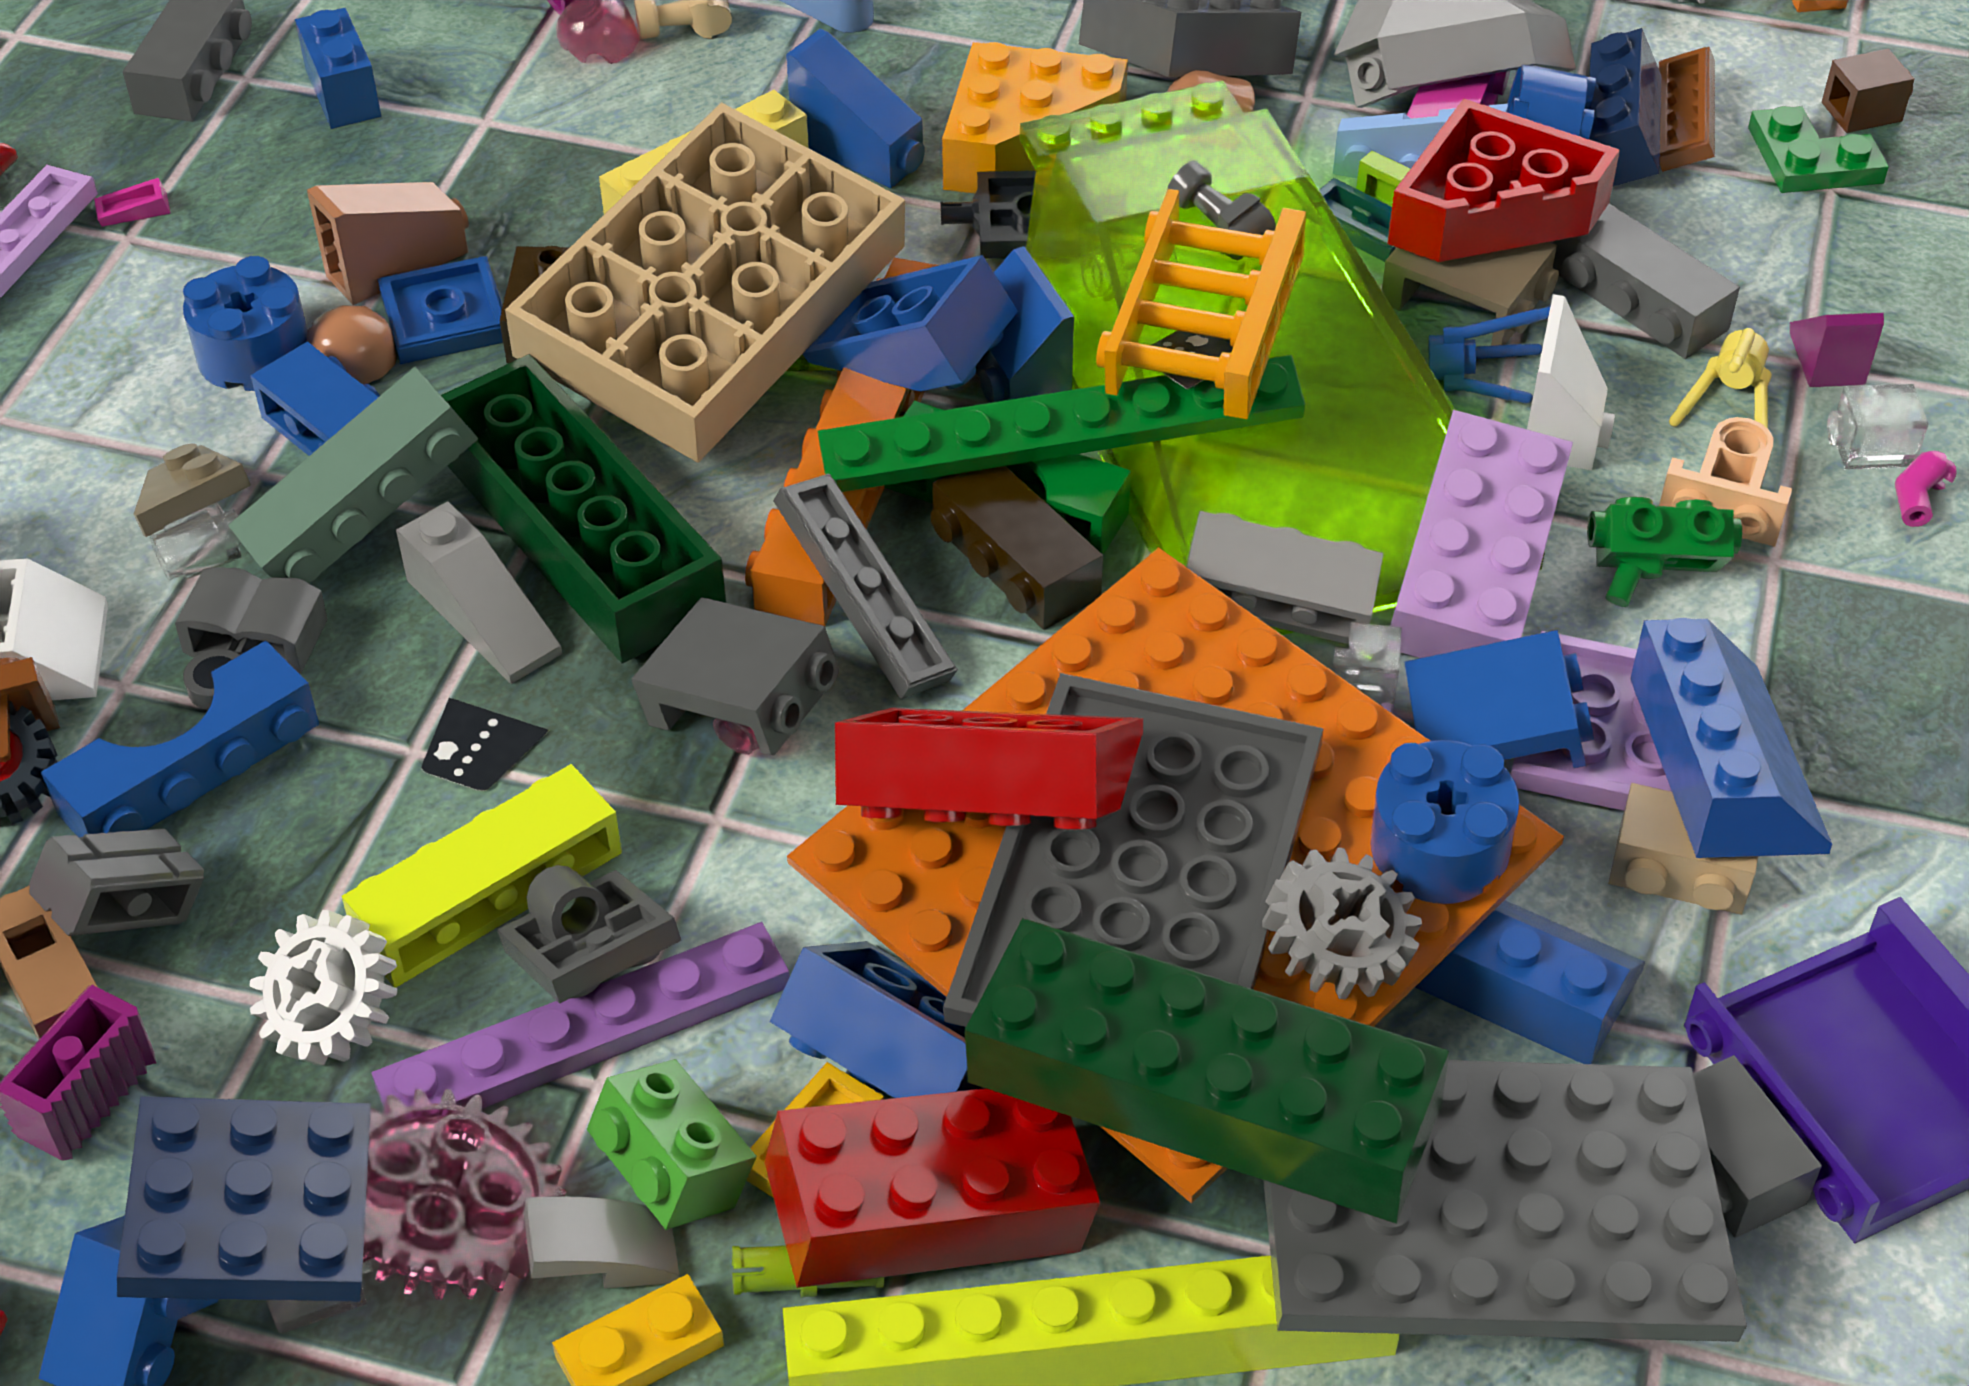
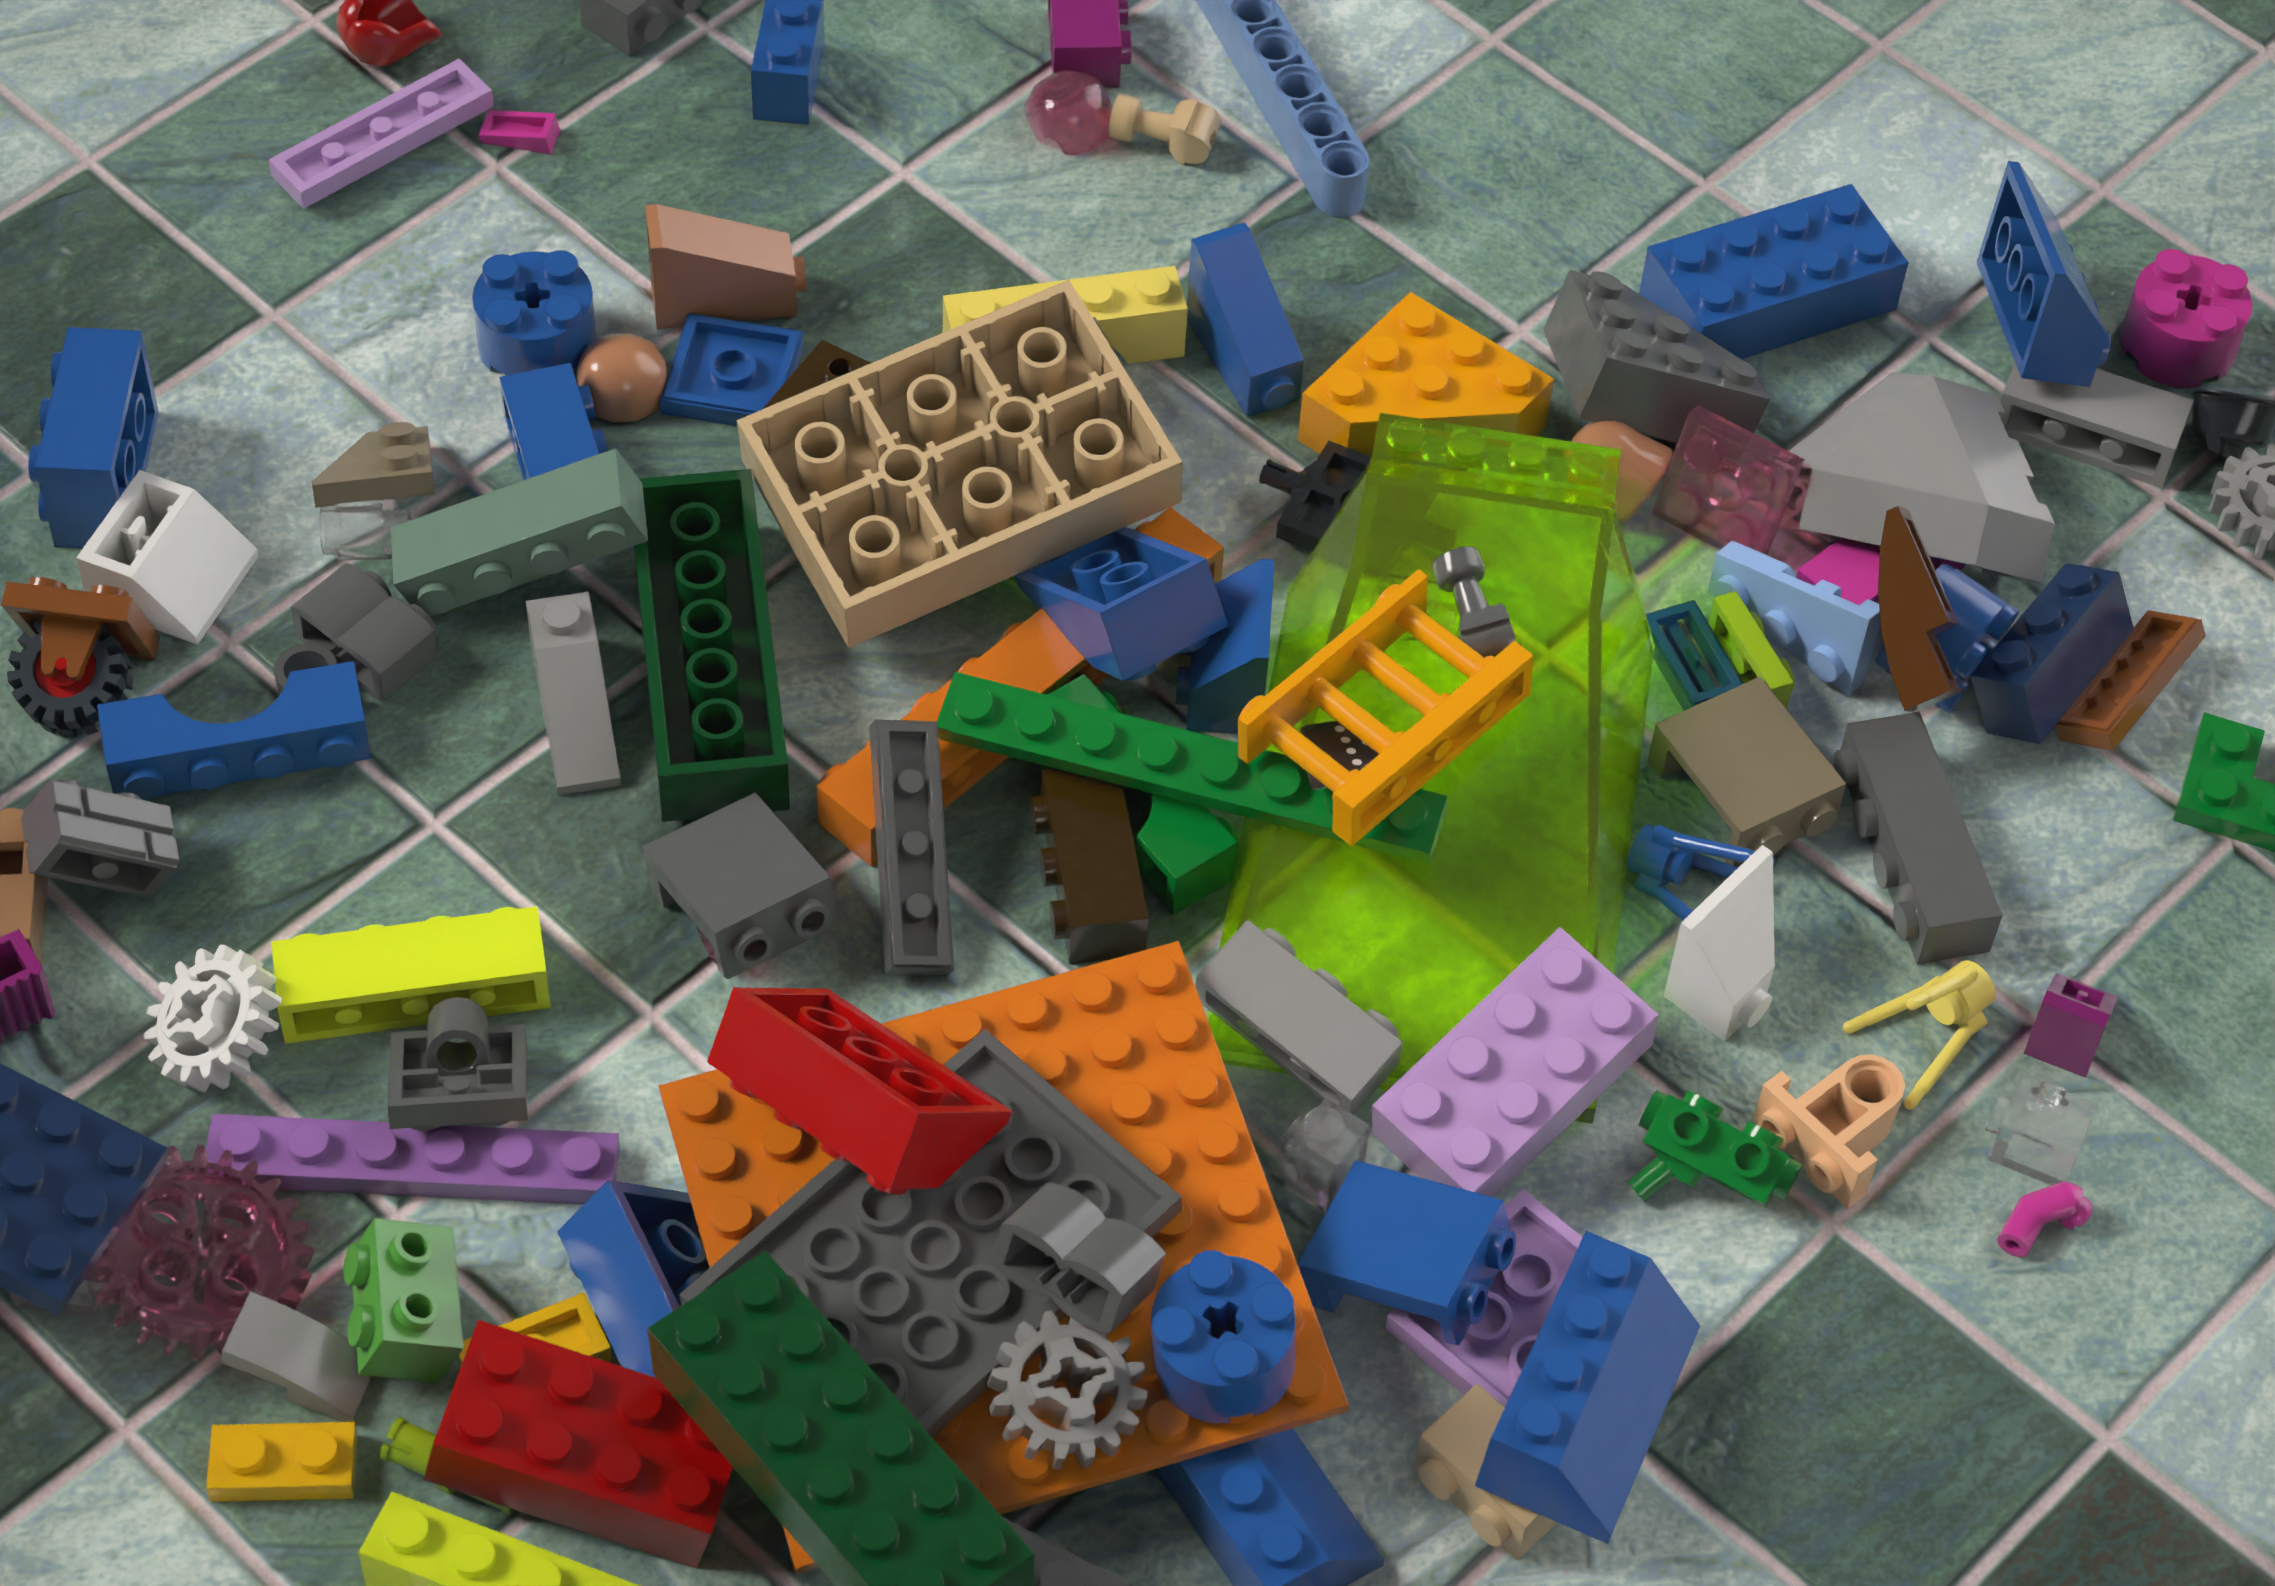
camera: 25 degrees right, 5 degrees up
black sticker [421,698,550,791] -> none
red brick [1387,98,1620,262] -> none
none -> dark grey brick [991,1183,1166,1333]
none -> clear pink plate [1651,405,1805,556]
none -> reddish brown slope [1878,506,1961,712]

